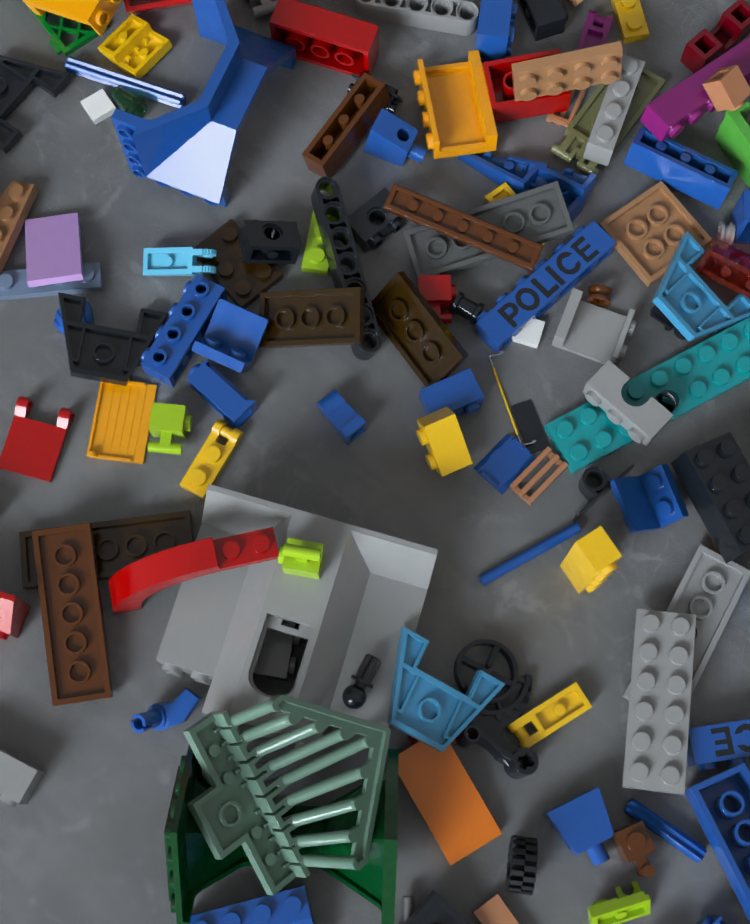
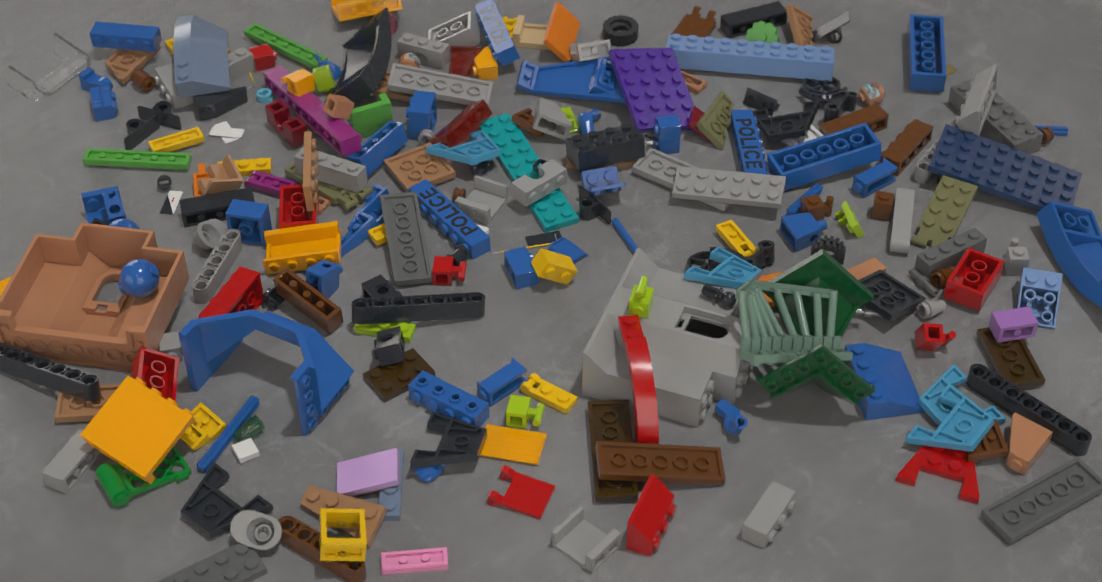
camera: 85 degrees left, 30 degrees down
medium azure hinge [143,247,217,277] -> none
blue bracket [191,299,269,373] -> none
dark brown plate [259,287,365,348] -> none
blue leg [316,390,366,445] -> none
dark brown plate [371,271,469,387] -> none
reddish brown tile [383,183,544,272] -> none
nougat tile [509,446,568,506] -> none
yellow brick [560,526,622,594] -> none

